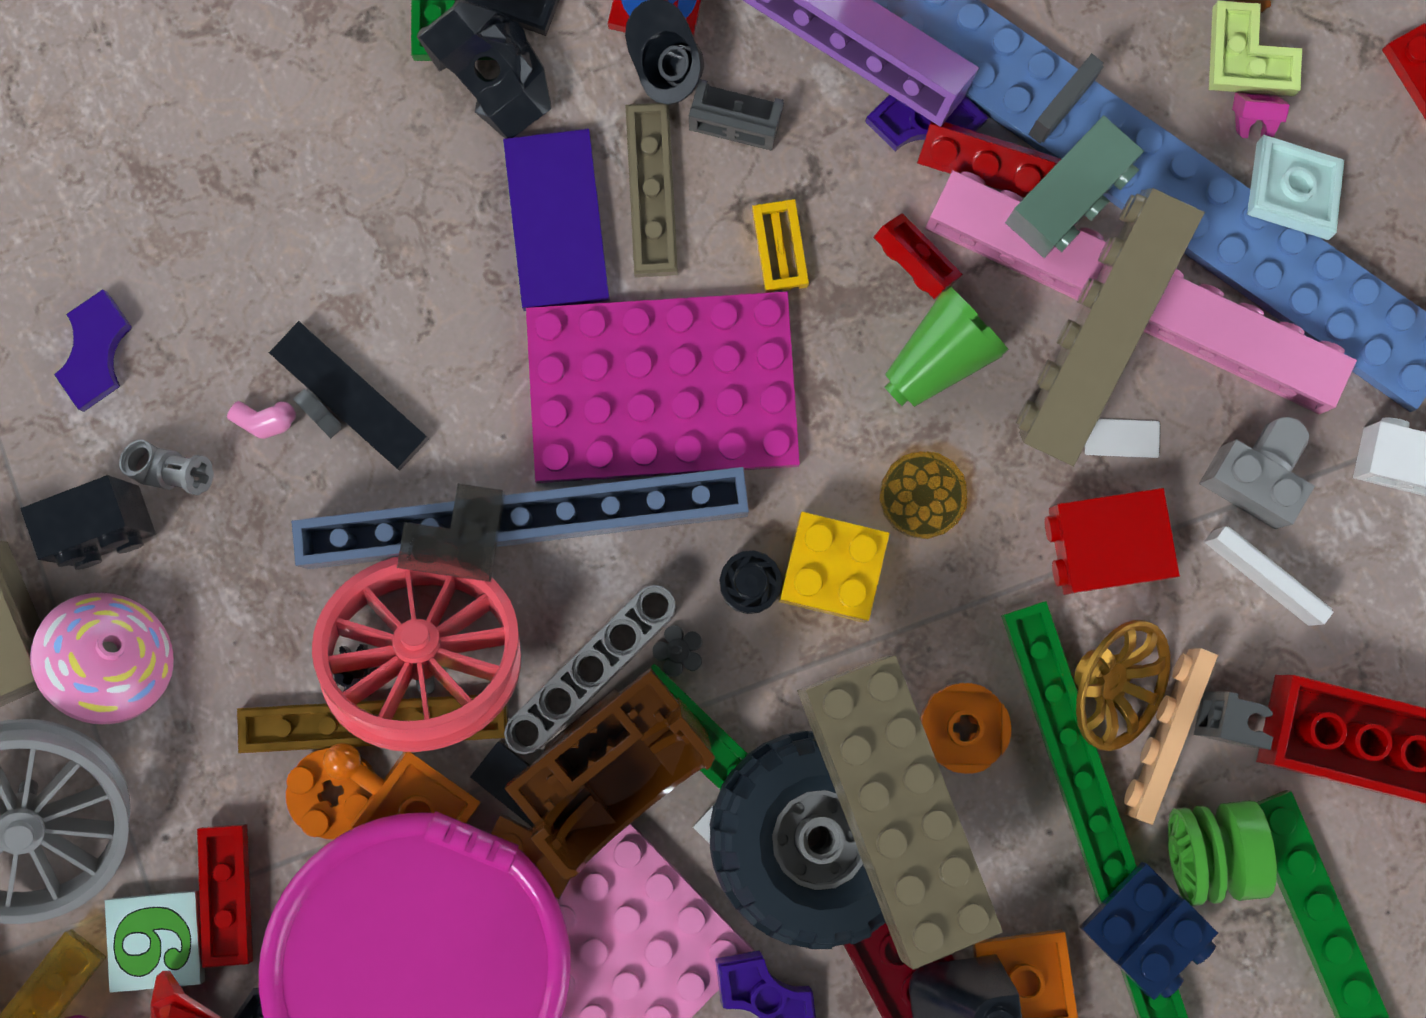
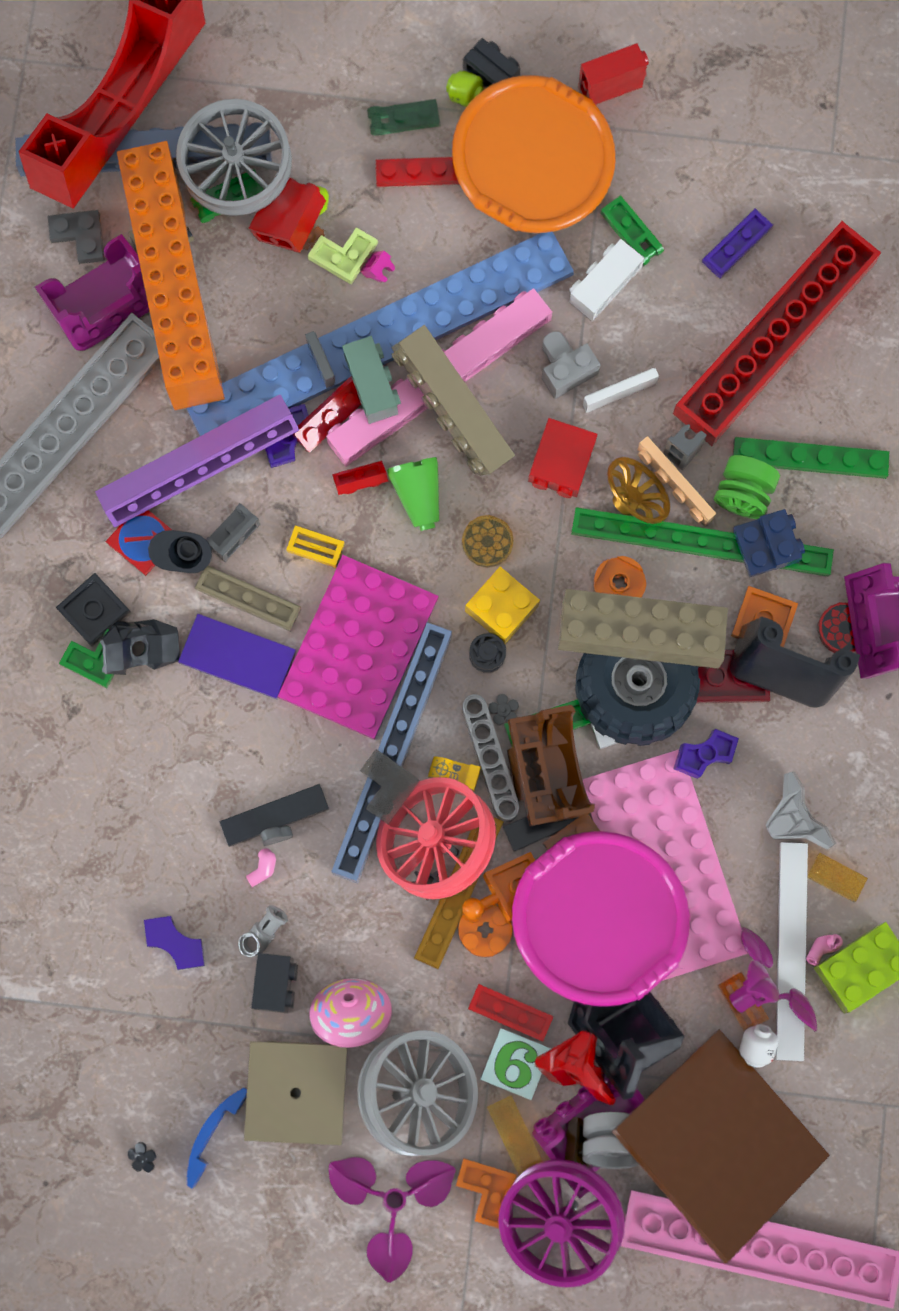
camera: 65 degrees left, 5 degrees down
white sticker [1085,419,1160,458] -> none
light aqua tile [1247,135,1345,240] -> none
none -> yellow leg [427,756,481,792]

